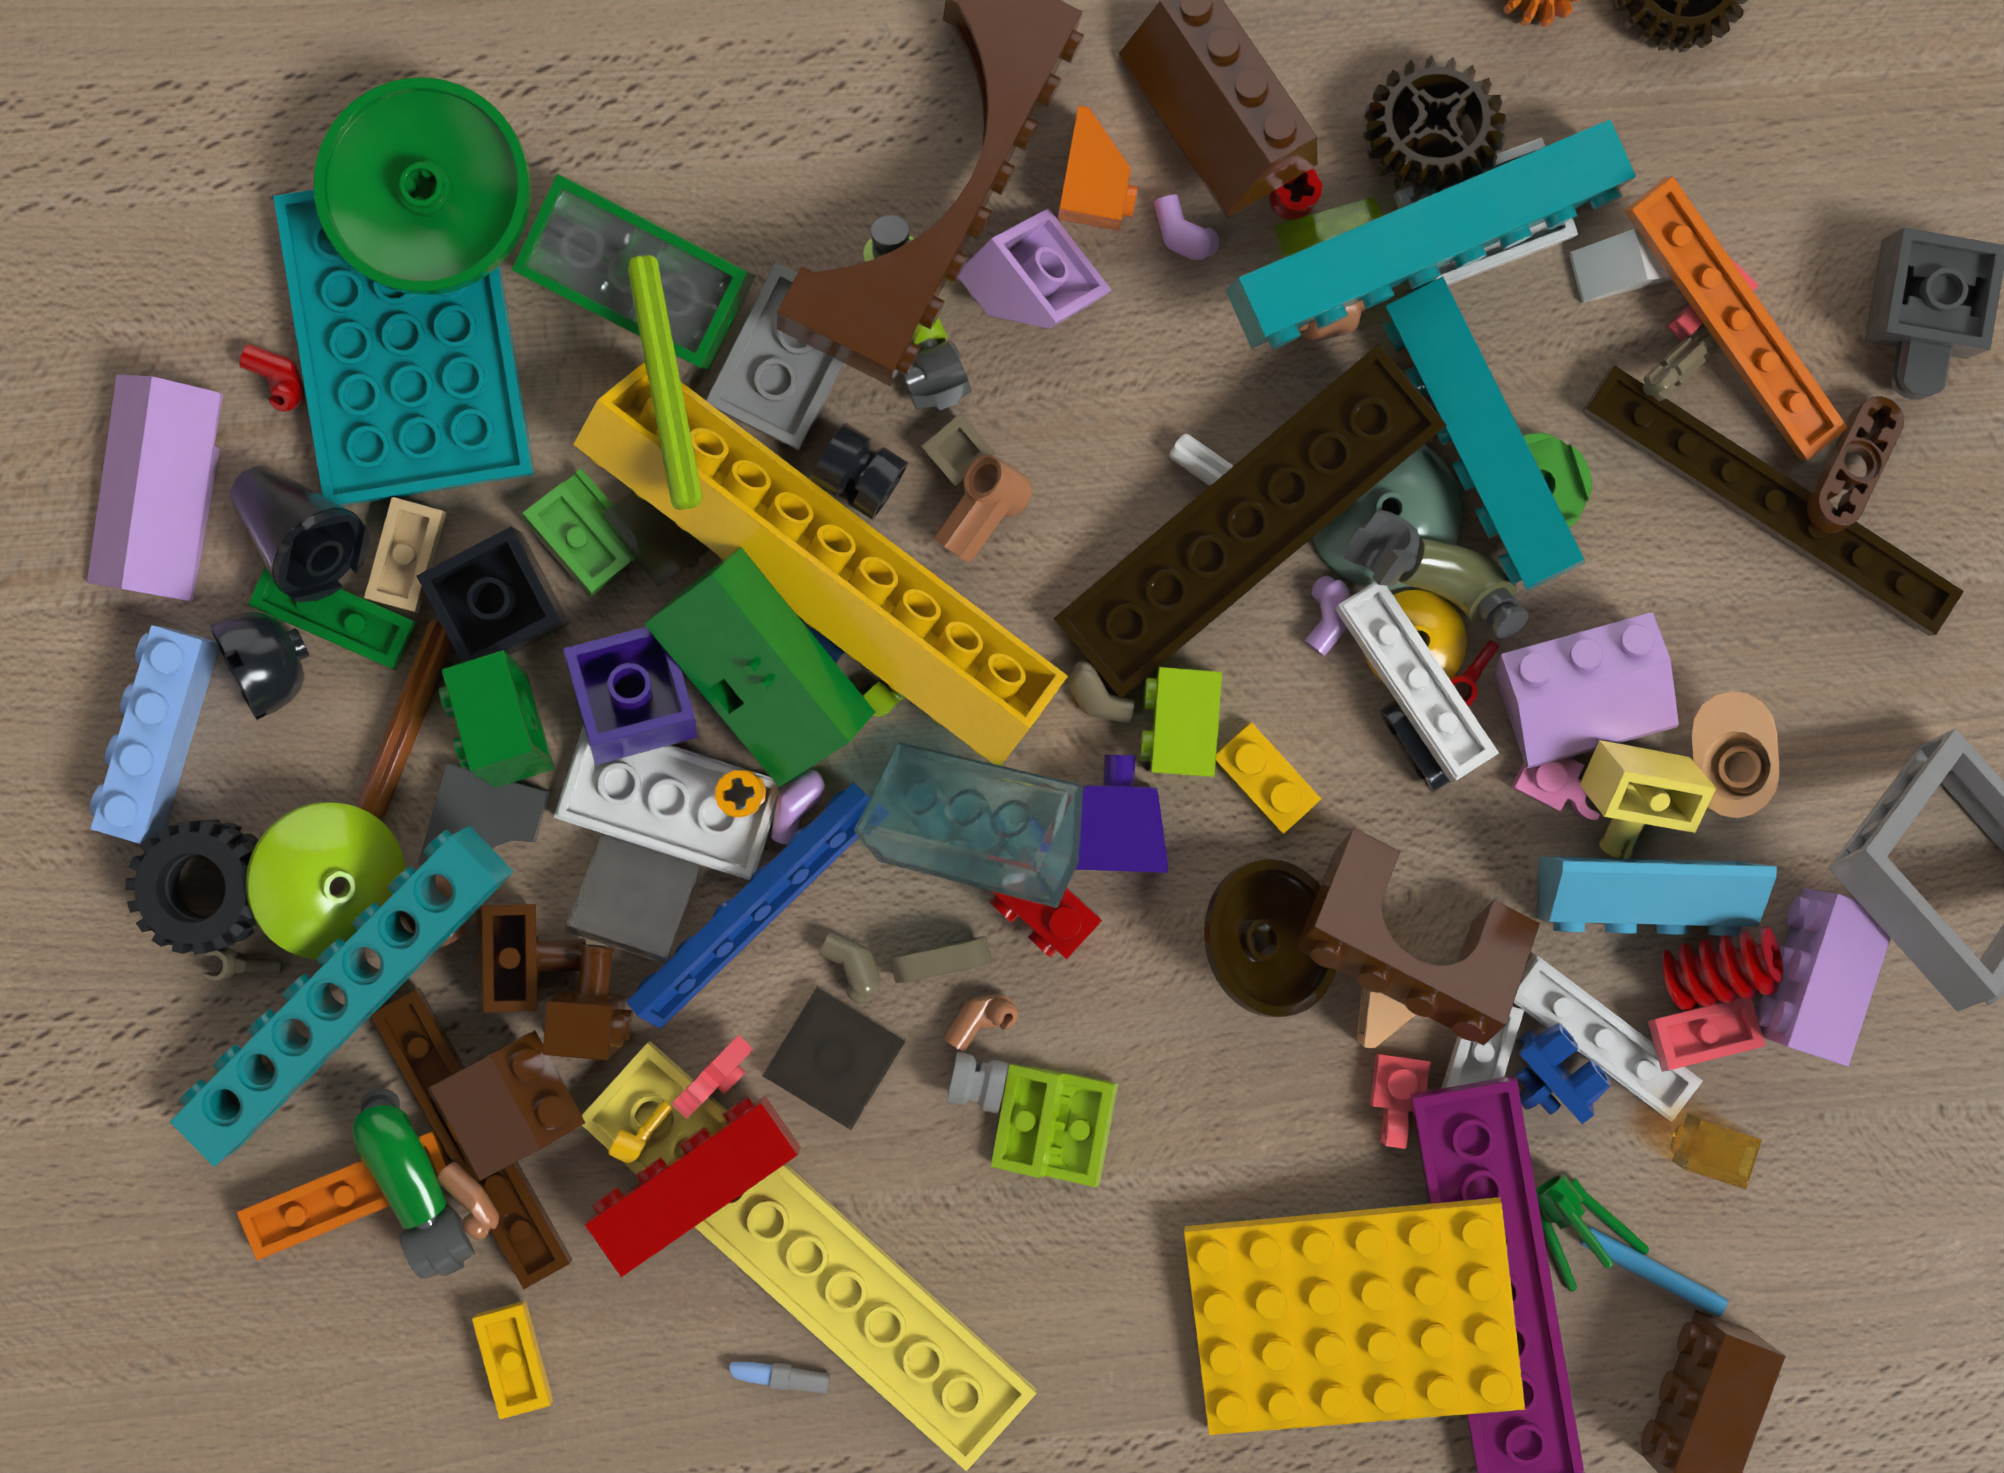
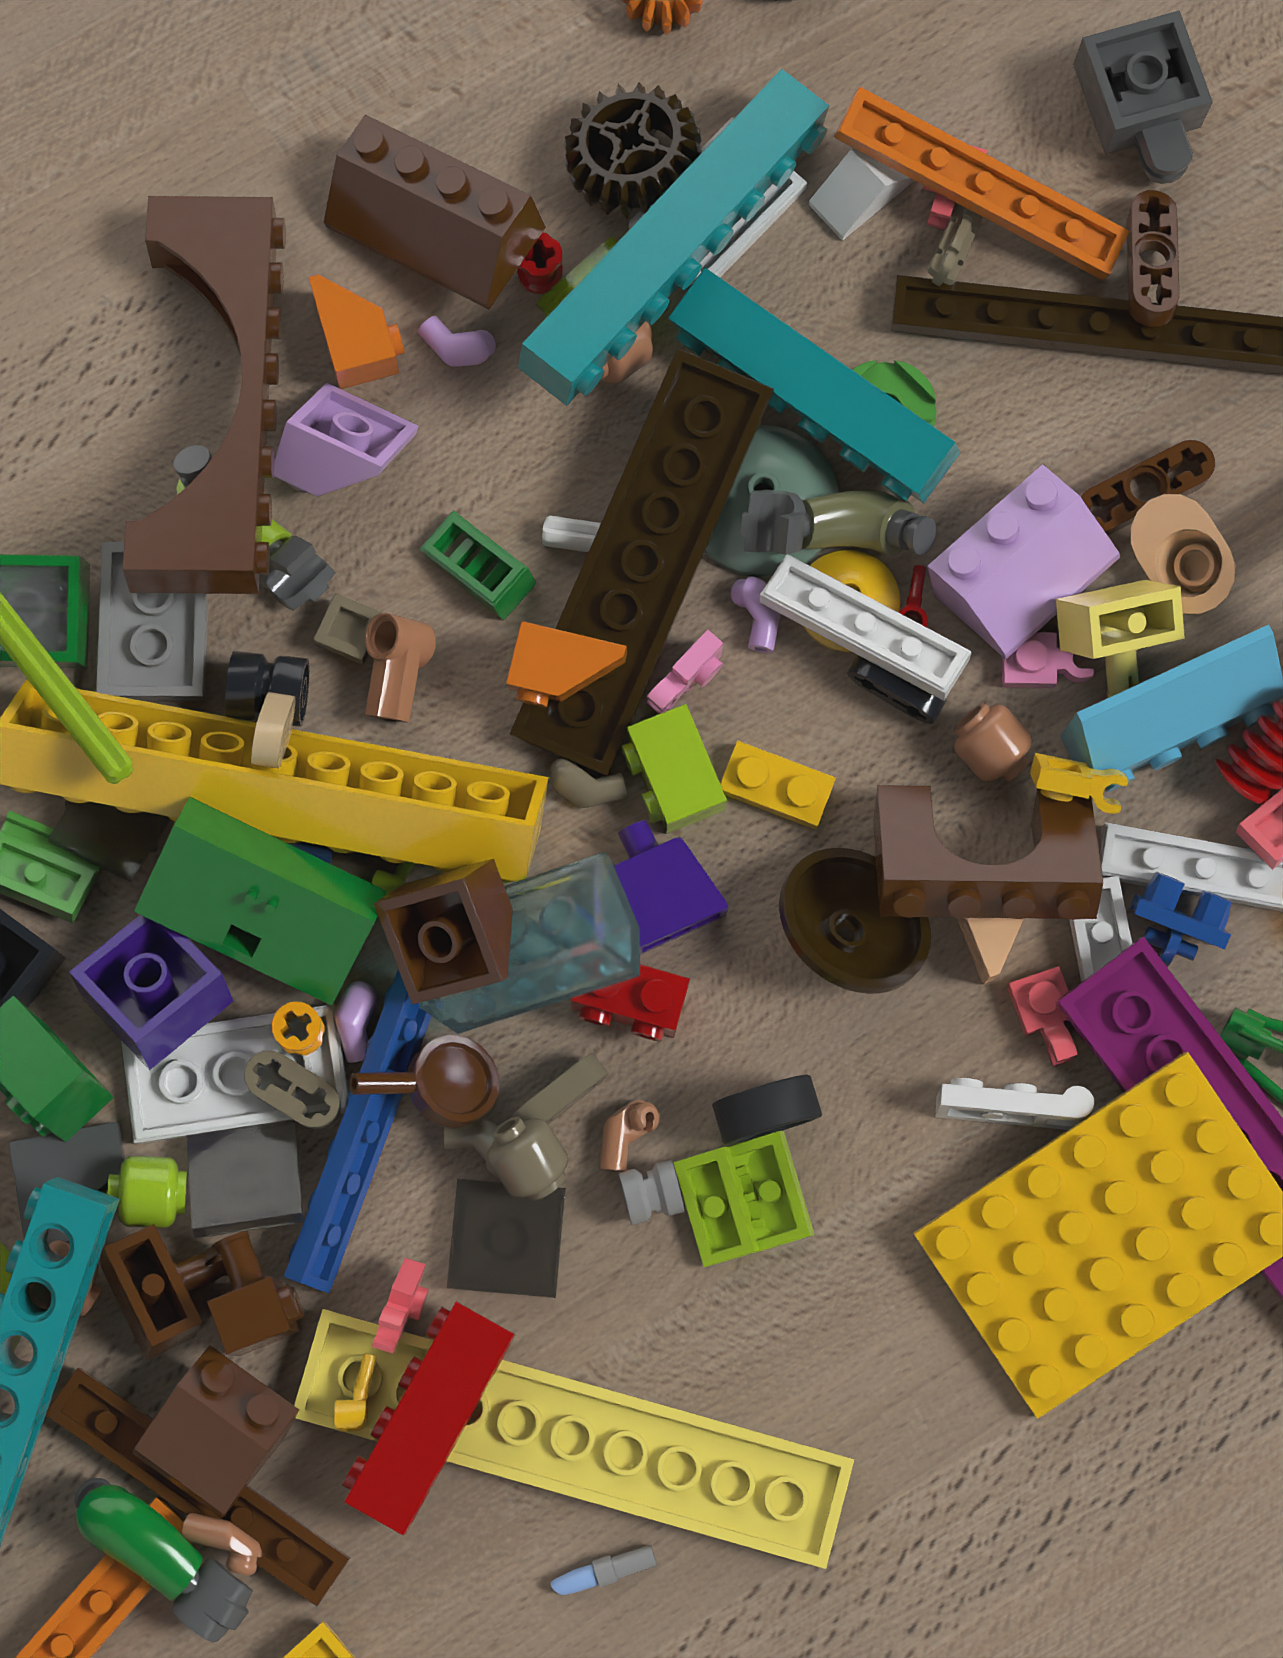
camera: 30 degrees left, 10 degrees down
none -> lime head [107,1156,187,1228]
none -> dark tan beam [244,1051,341,1130]
none -> tan beam [251,692,295,769]
none -> reddish brown piece [350,1034,499,1129]
none -> reddish brown slope [373,858,513,1005]
none -> green slope [419,510,536,620]
none -> dark tan head [487,1116,568,1201]
none -> orange slope [506,621,628,707]
none -> bright pink plate [646,629,723,715]
none -> black tyre [712,1074,822,1145]
none -> white plate [935,1078,1094,1130]
none -> nougat head [953,703,1032,782]
none -> yellow plate [1030,753,1129,814]
none -> reddish brown beam [1081,440,1215,536]

